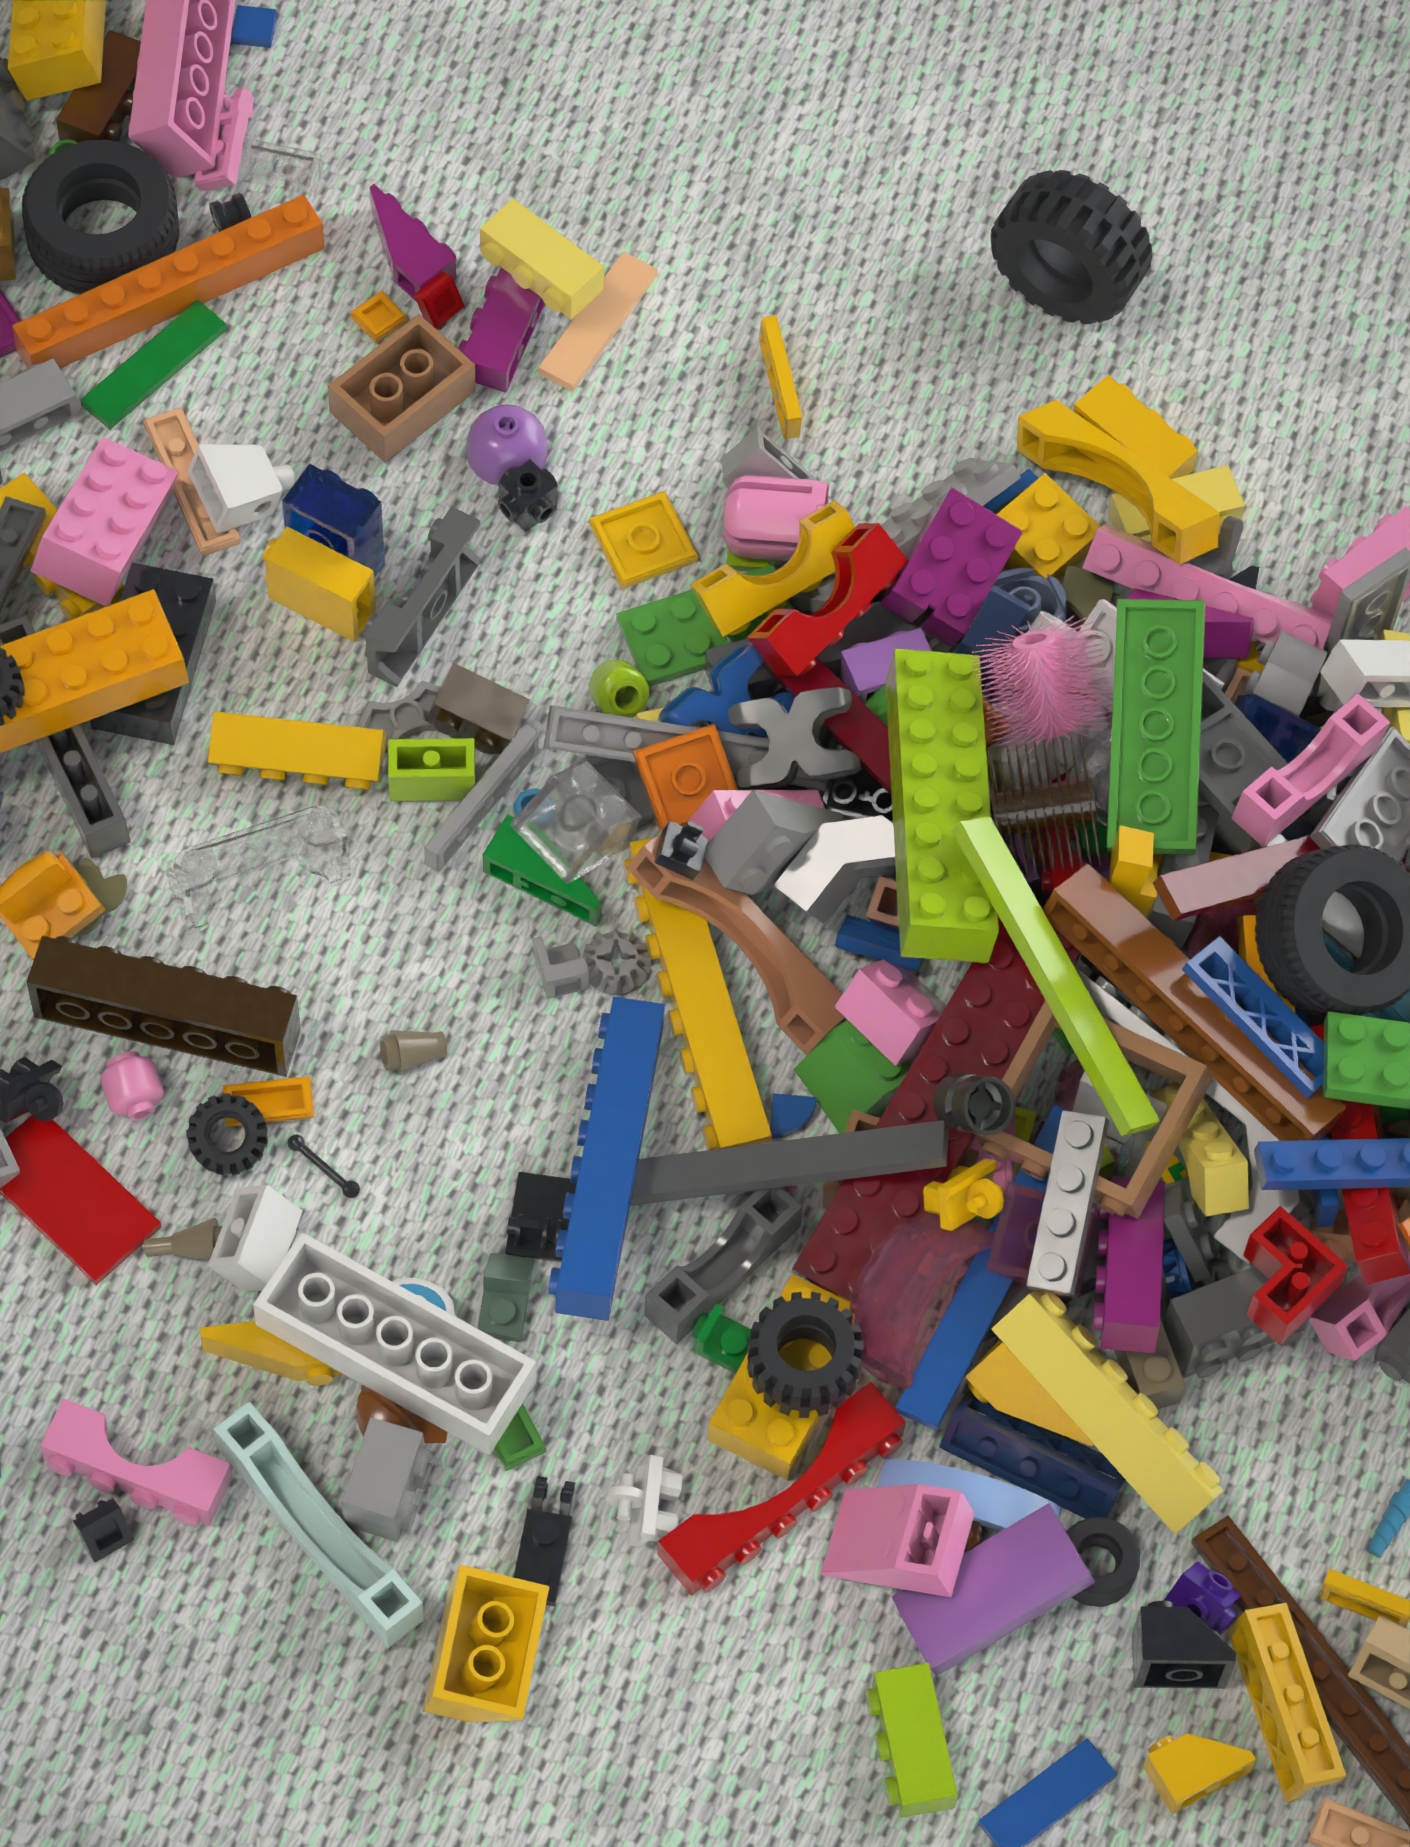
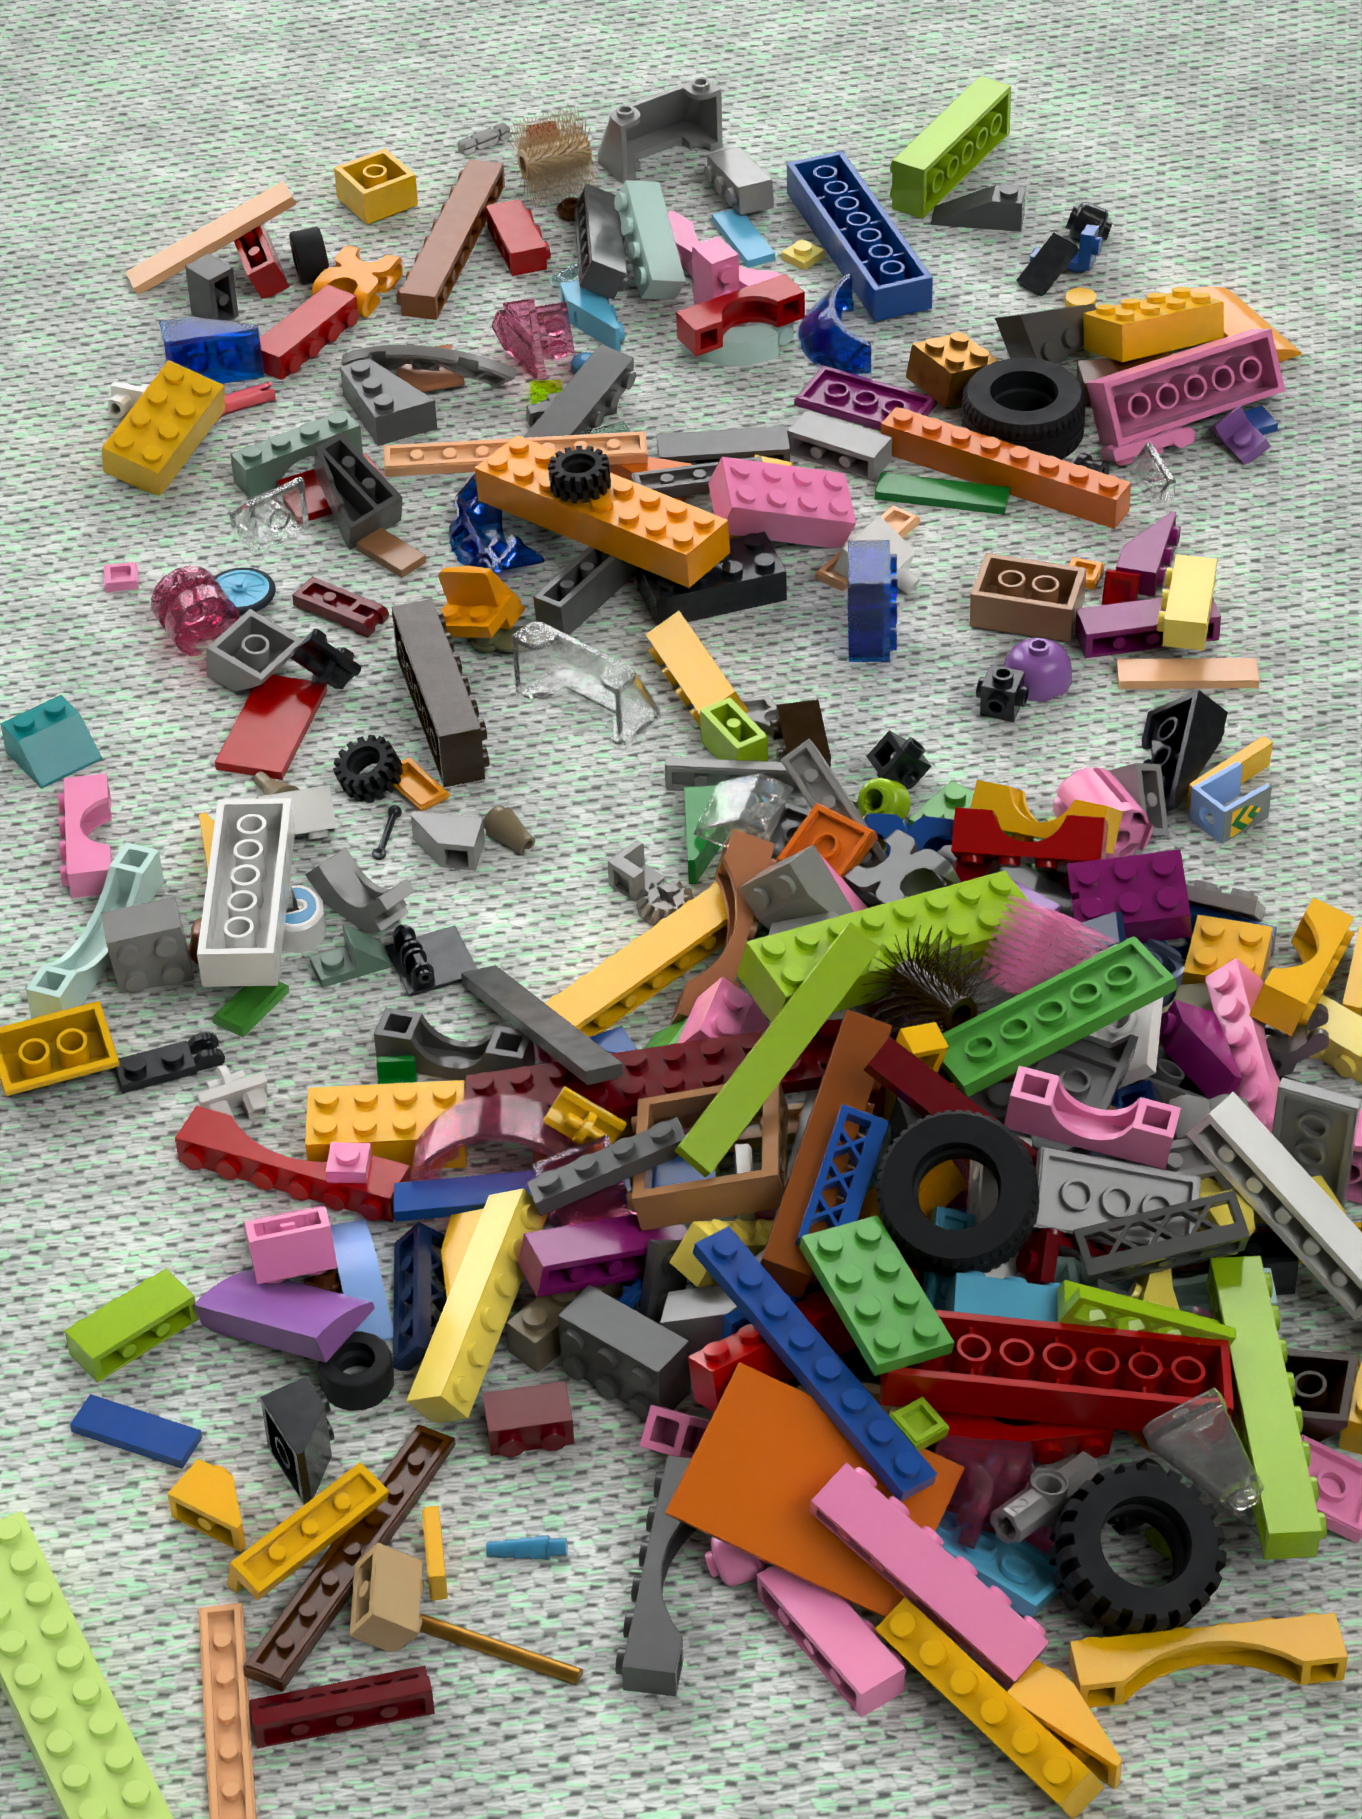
camera: 65 degrees right, 20 degrees down
black tile [73,1498,135,1563] -> none
bright pink head [100,1051,164,1120] -> none
yellow brick [263,526,376,642] -> none
dark grey piece [363,506,482,687] -> none
blue brick [548,996,665,1321] -> none
yellow tile [589,491,698,589] -> none
black tile [654,821,709,880] -> none
black tyre [747,1292,863,1418] -> none
pearl dark grey wheel [933,1072,1015,1136] -> none
dark purple brick [1163,1561,1241,1636] -> none
red brick [1243,1206,1348,1345] -> none
none -> light grey arch [305,848,415,934]
none -> bright pink plate [326,1142,372,1184]
none -> light grey slope [411,811,485,871]
none -> brick [482,1381,575,1457]
none -> black brick [866,730,932,790]
none -> black wedge [1142,690,1228,813]
none -> light blue piece [1189,762,1272,844]
none -> medium lavender slope [1208,406,1271,464]

